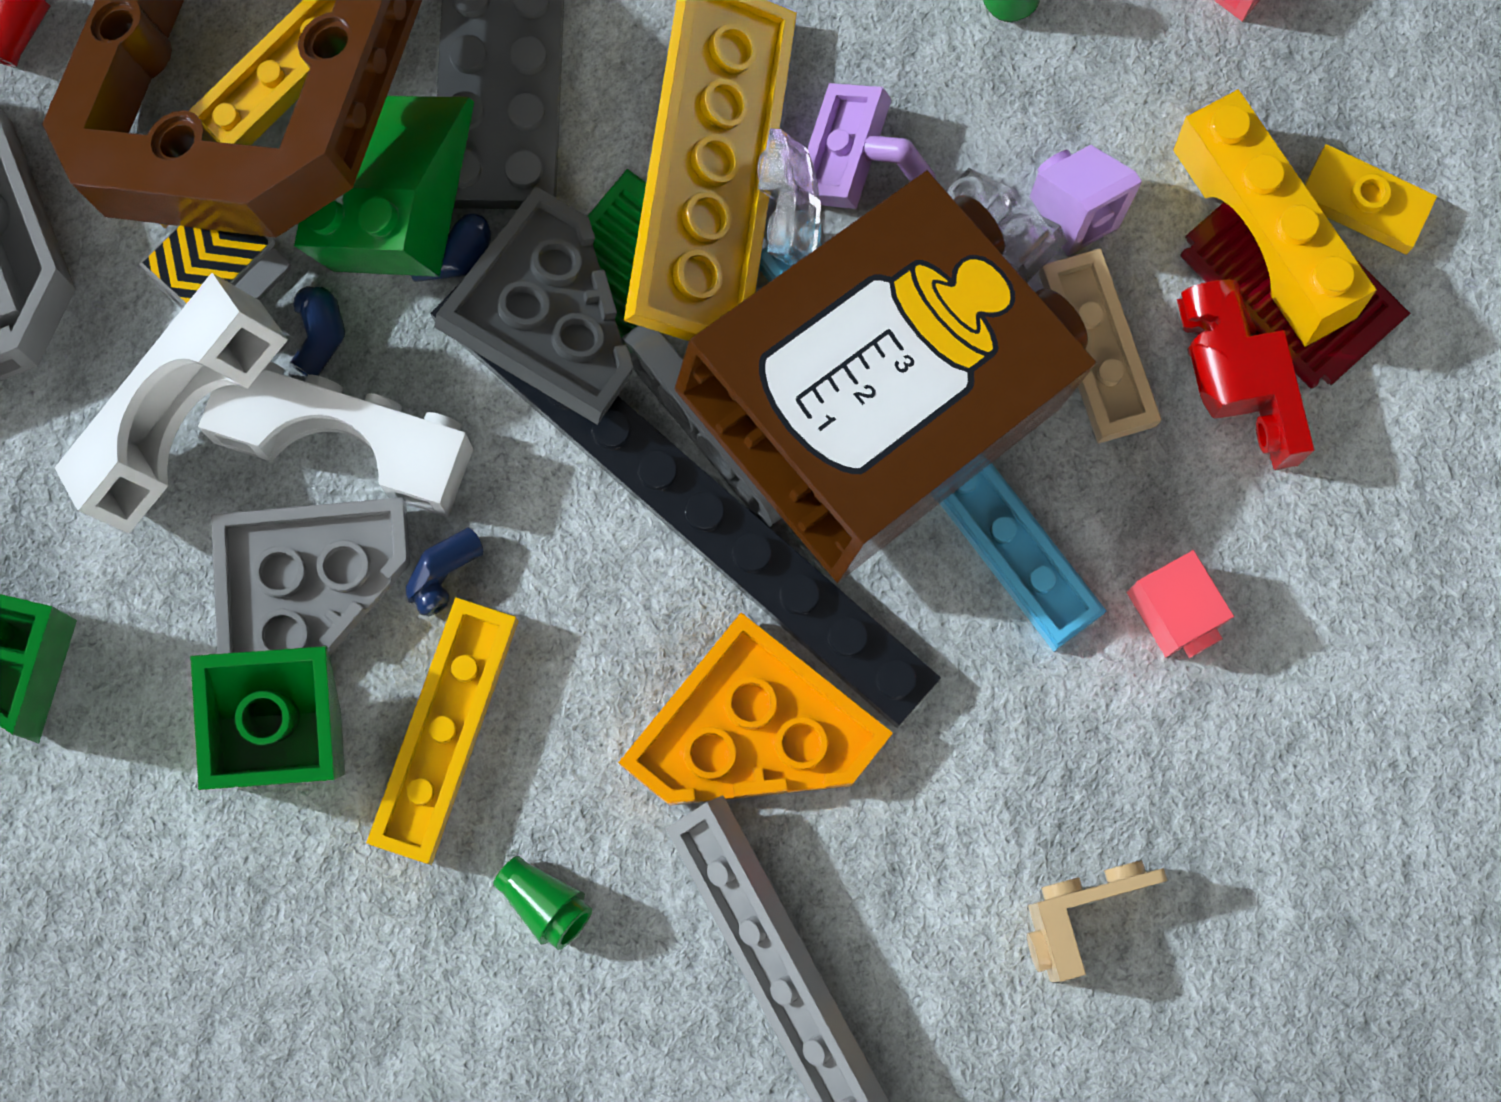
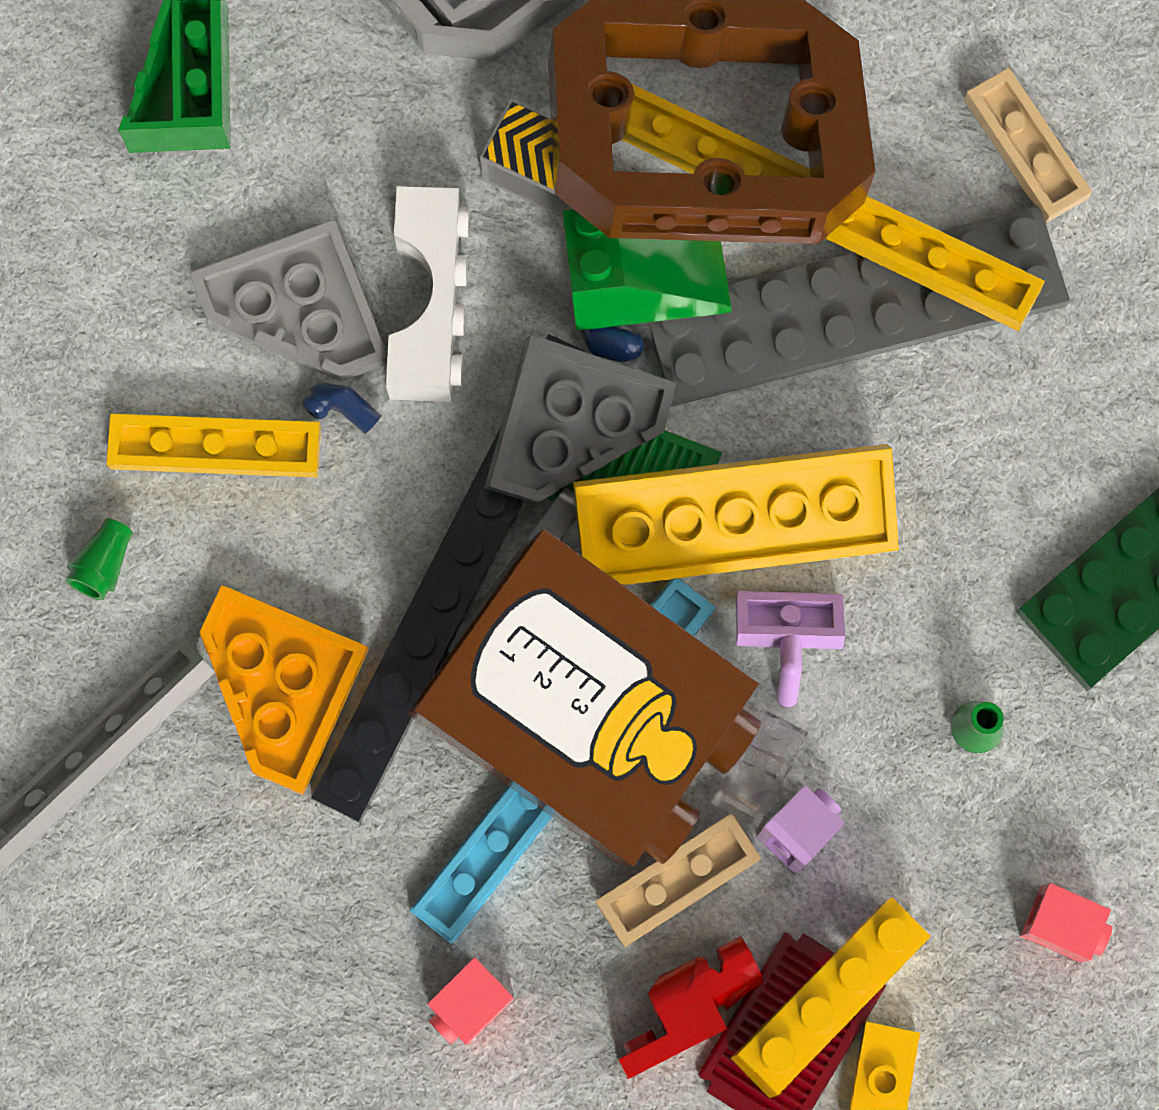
camera: 75 degrees right, 0 degrees up
white arch [55,273,288,533] -> none
green slope [190,646,345,790] -> none
dark blue arm [289,286,345,377] -> none
clear slope [758,128,821,267] -> none
tan bracket [1027,860,1168,982] -> none

